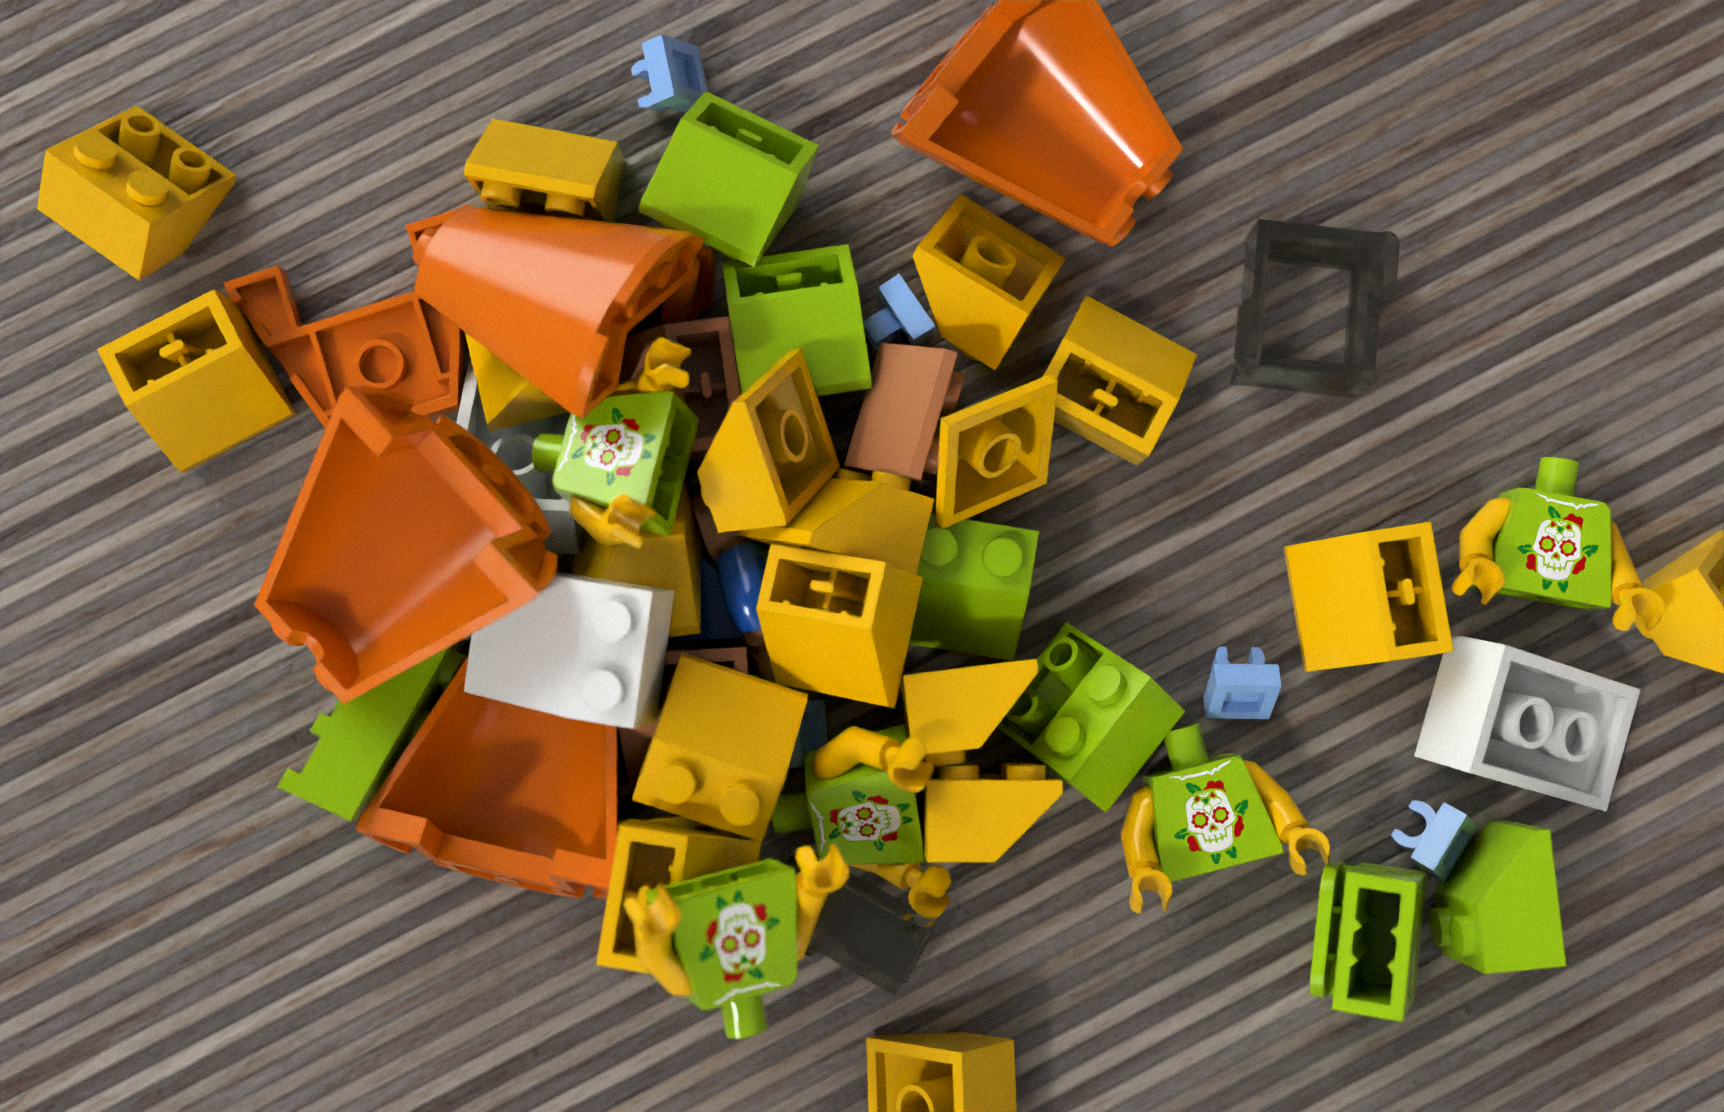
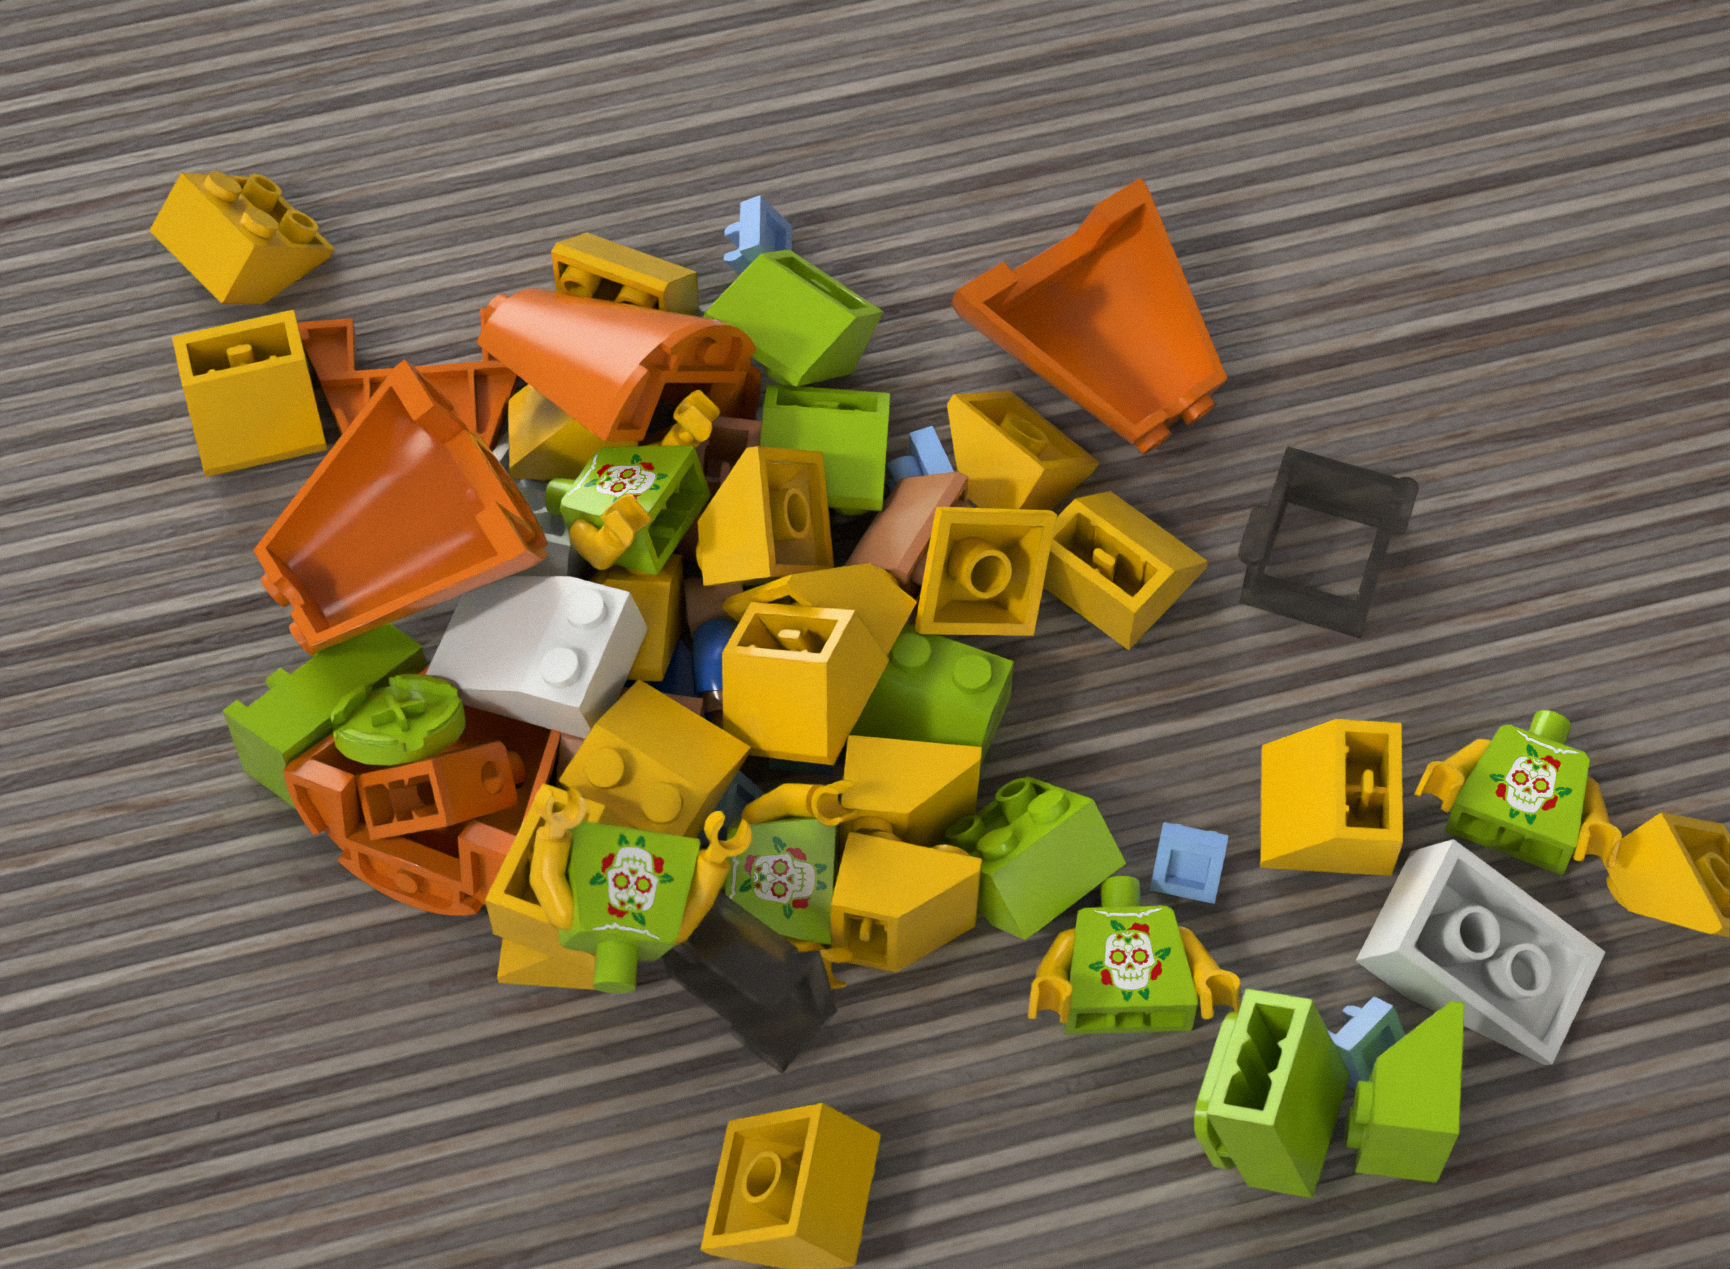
camera: 15 degrees right, 25 degrees down
none -> lime tile [331,674,466,766]
none -> orange torso [355,741,526,841]

